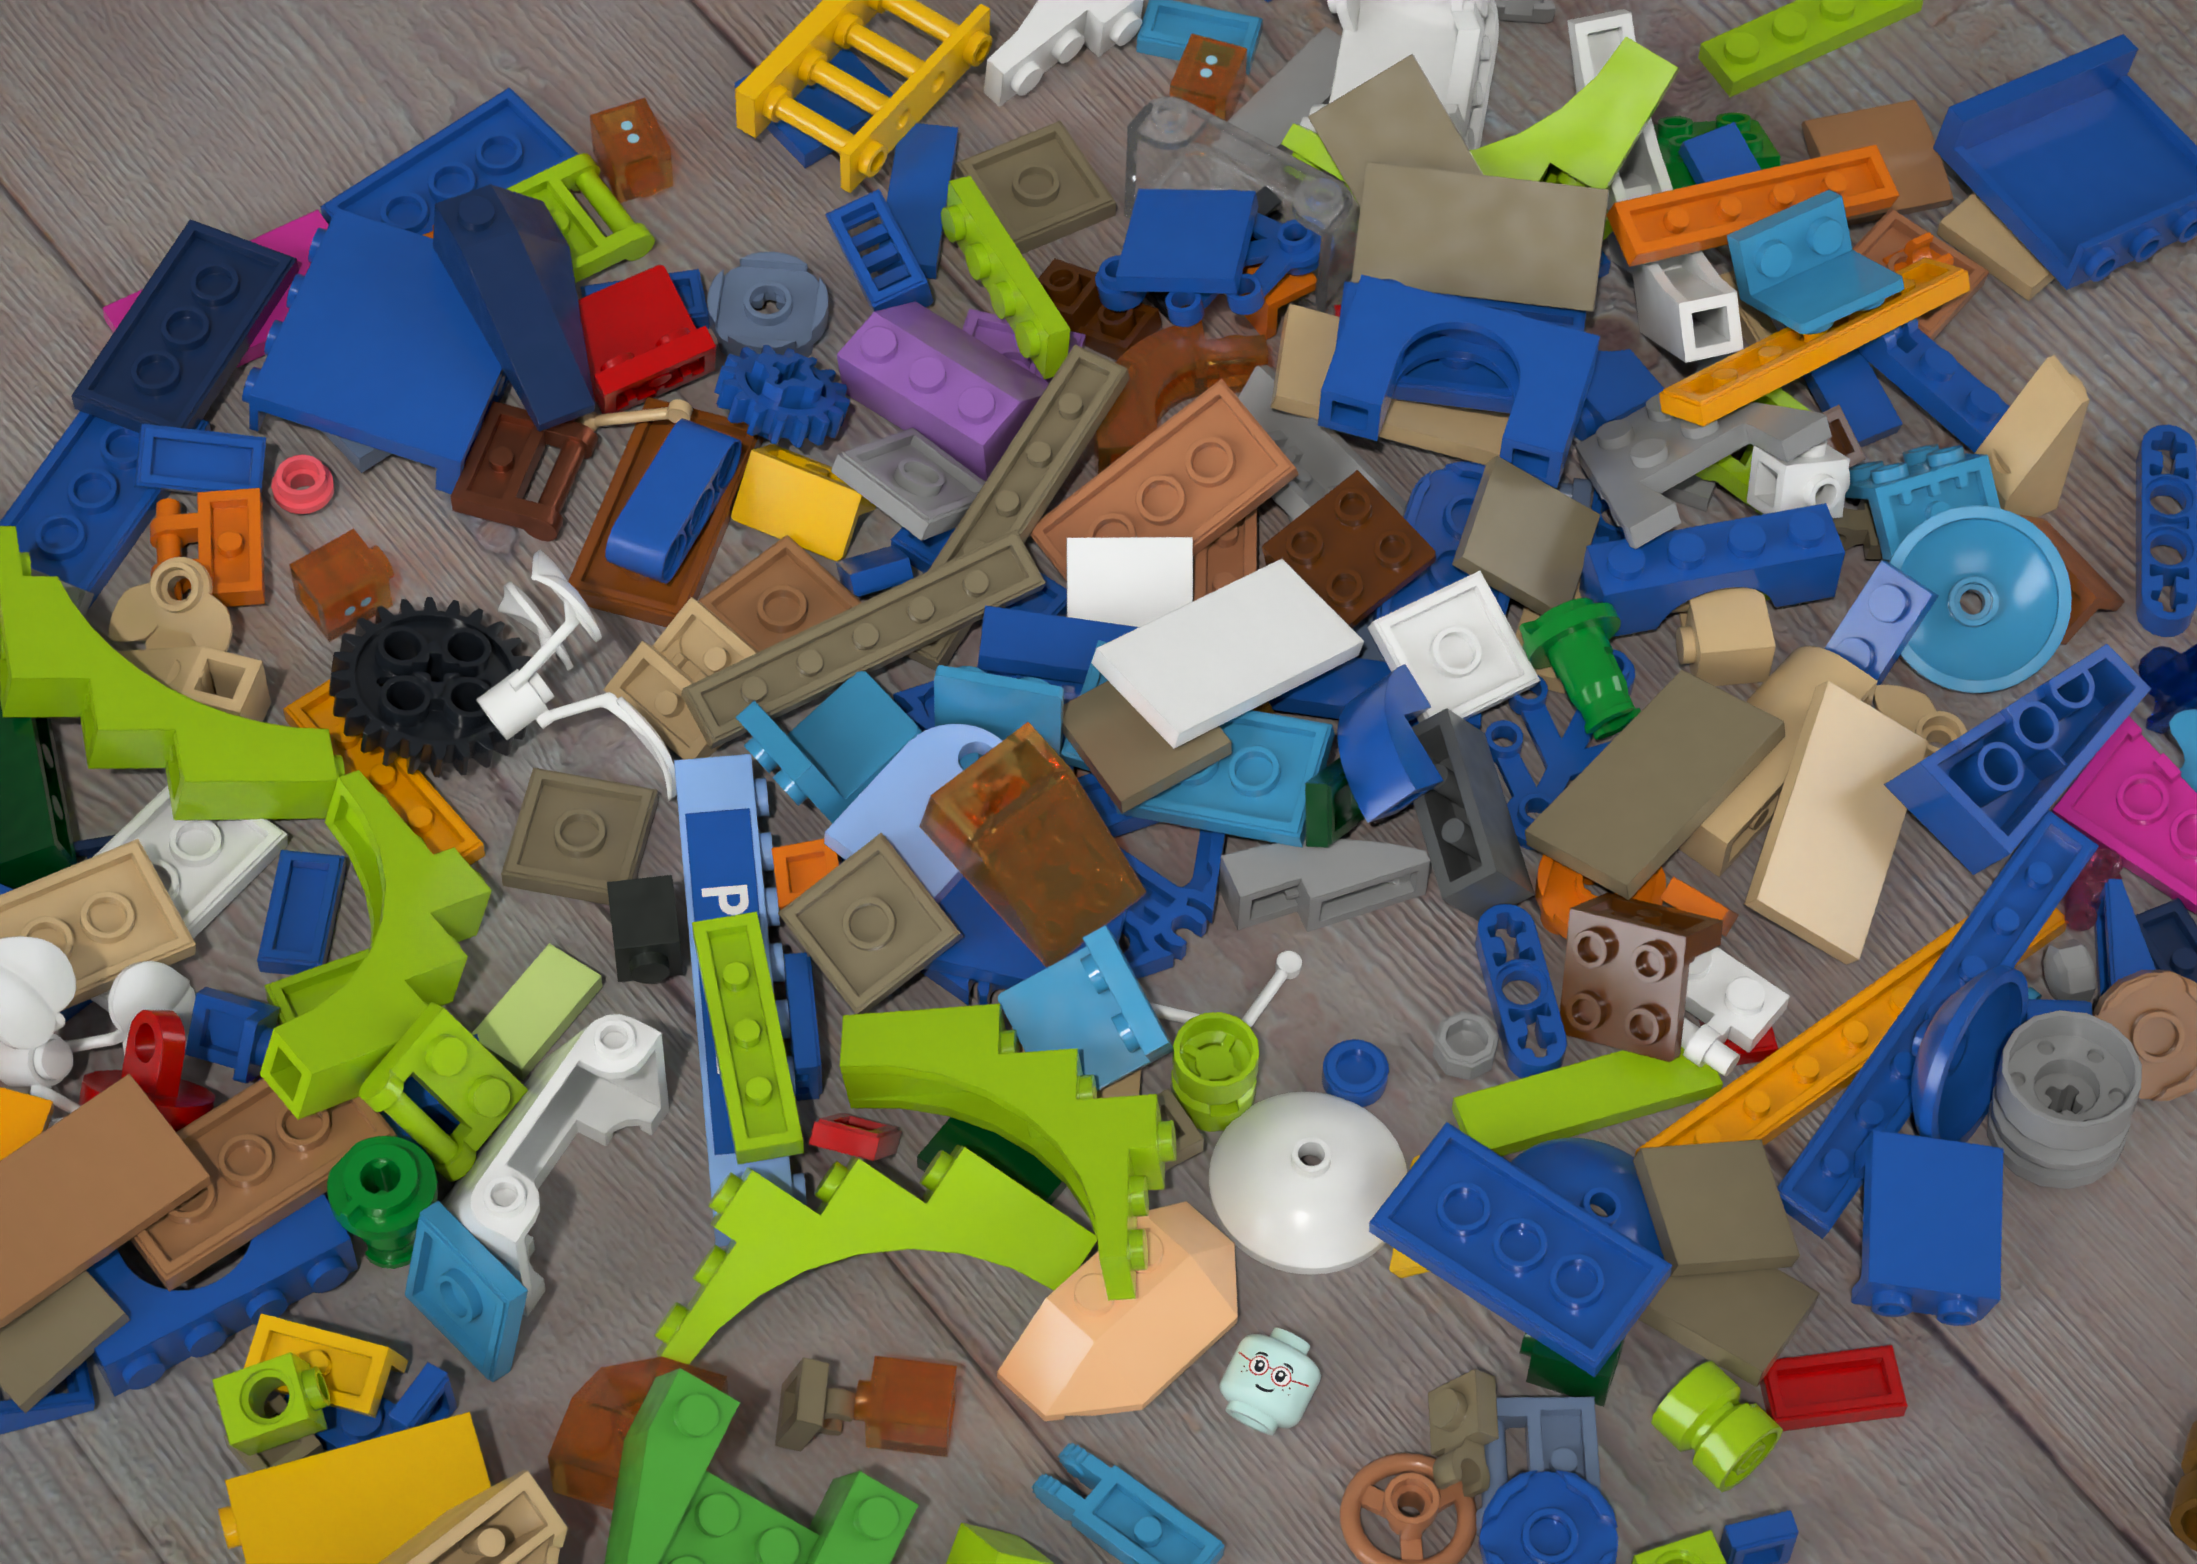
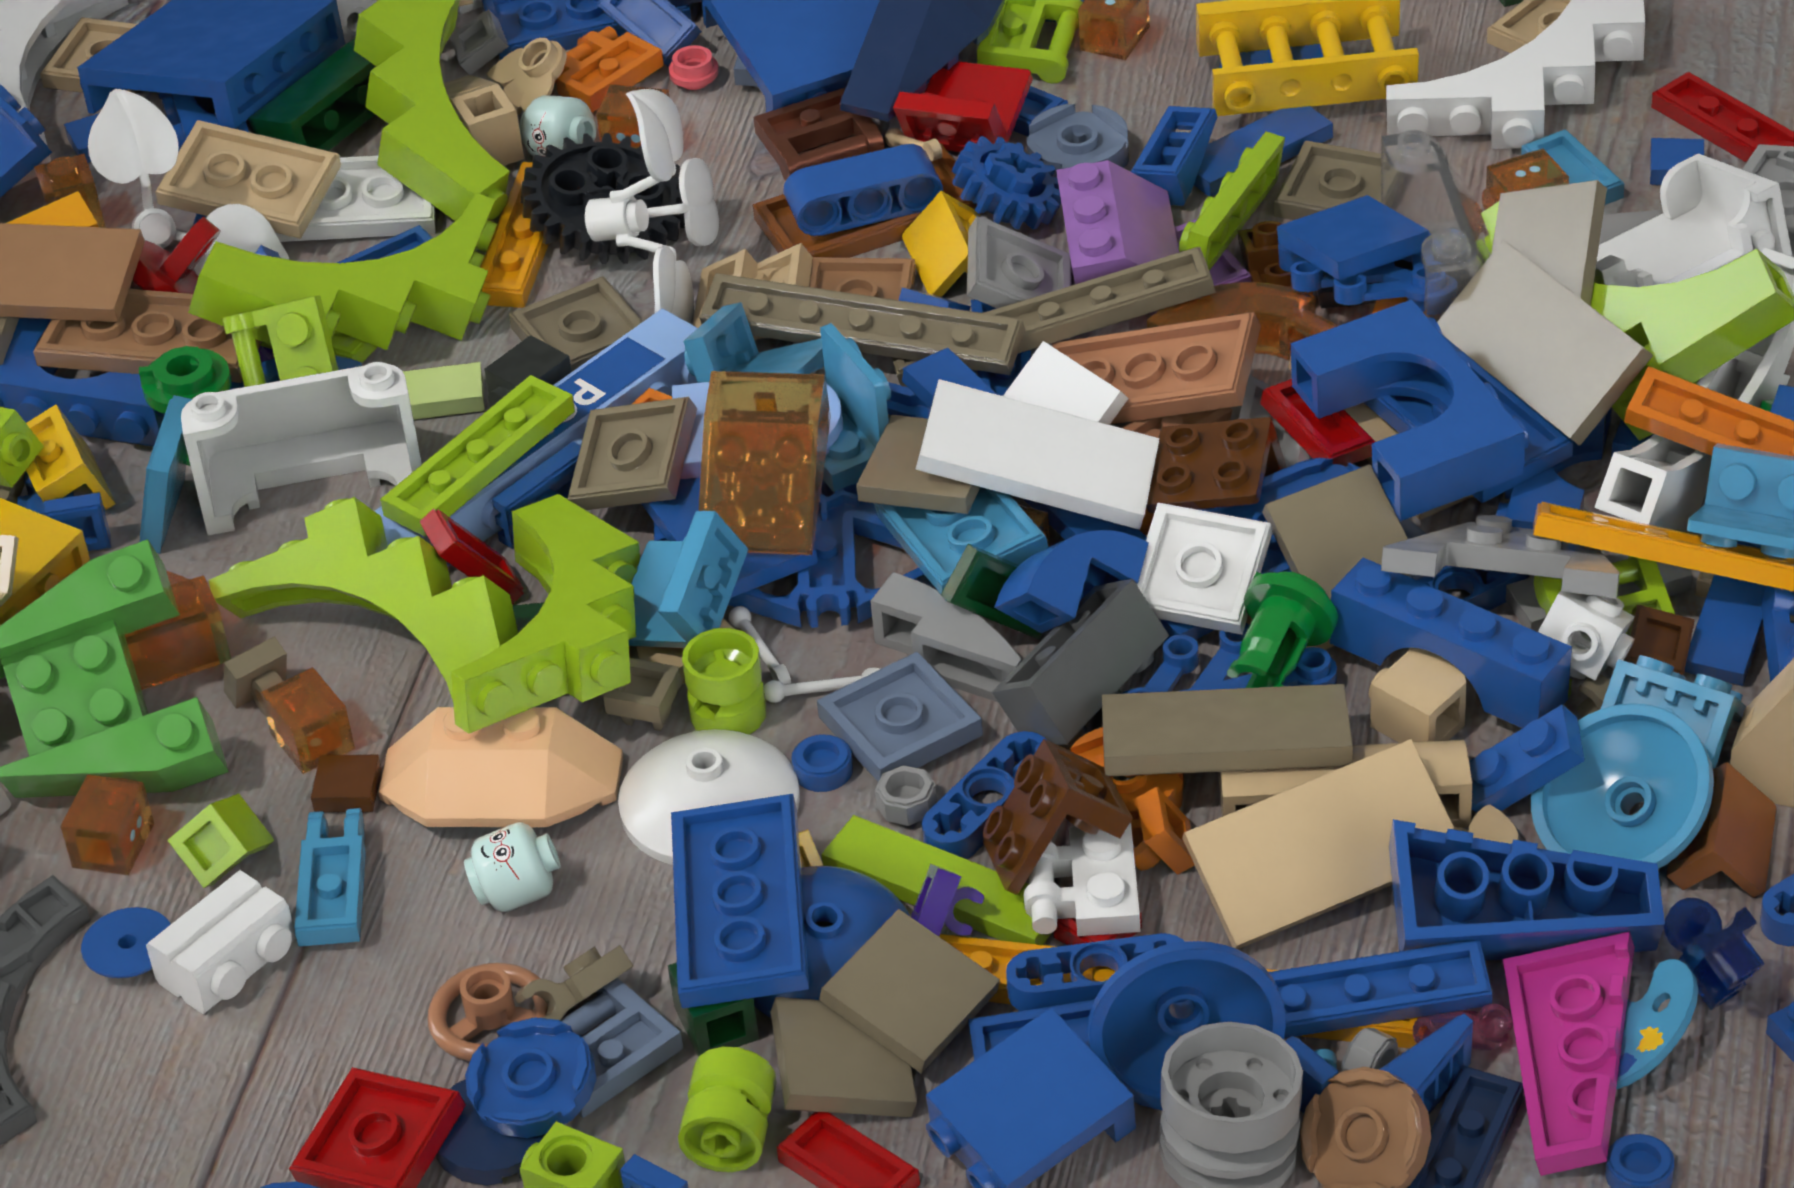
camera: 55 degrees right, 15 degrees down
none -> reddish brown tile [311,754,382,812]
none -> light aqua head [519,95,596,157]
none -> sand blue plate [817,652,983,782]
none -> dark purple tile [911,864,984,936]
none -> blue beam [1006,933,1185,1011]
none -> red tile [1260,379,1376,467]

